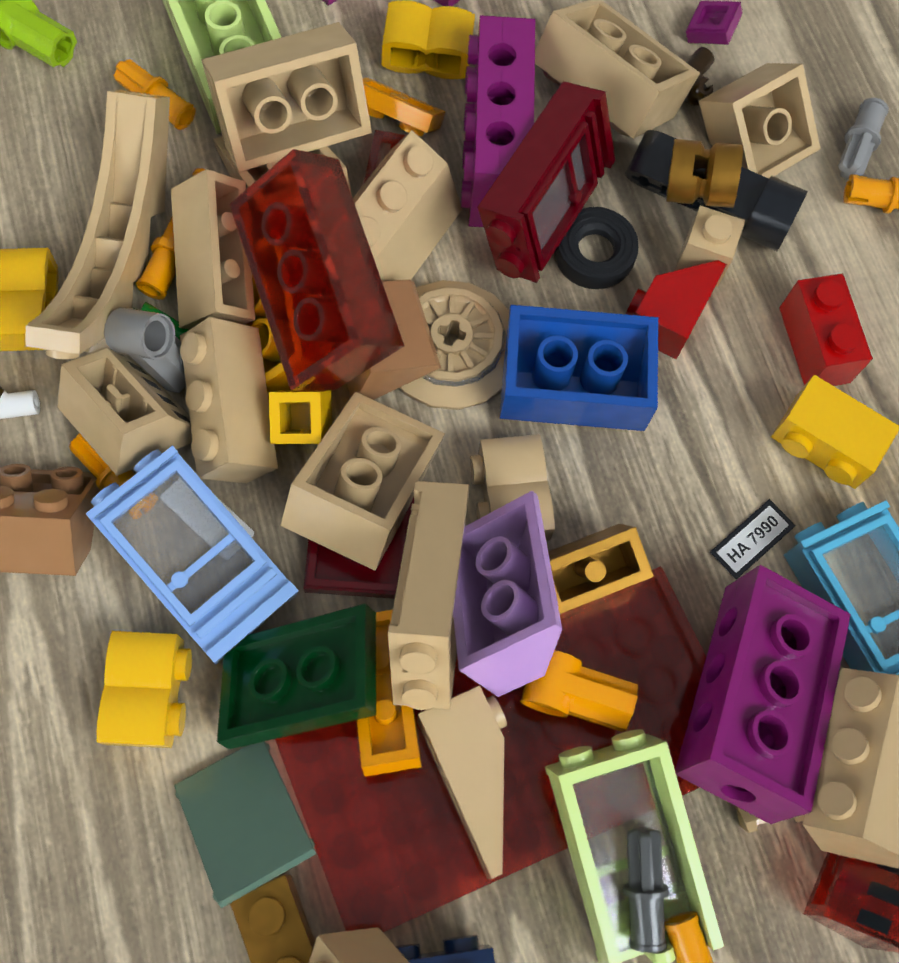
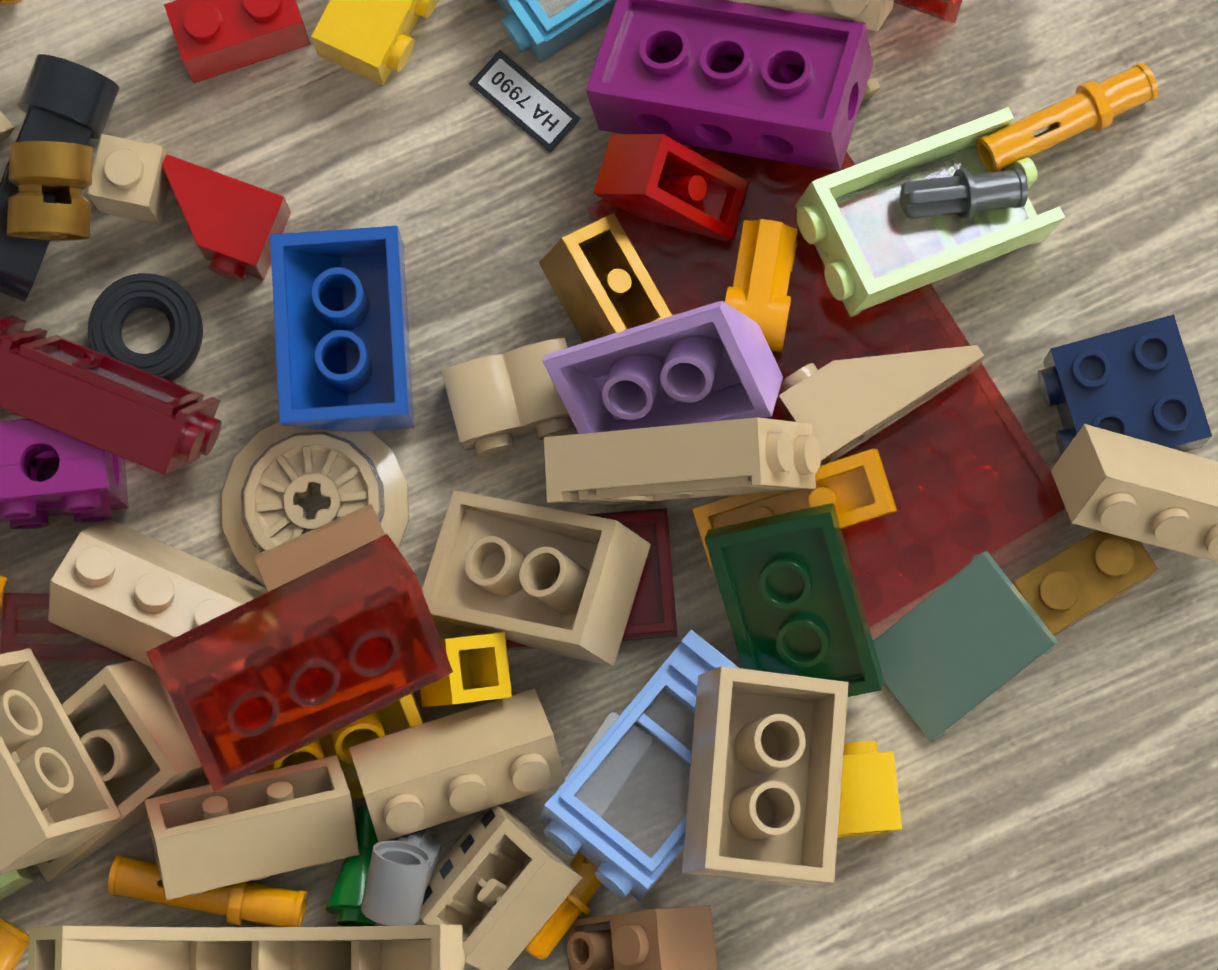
camera: 85 degrees left, 10 degrees up
none -> red slope [593,134,749,241]
none -> tan brick [682,666,849,887]

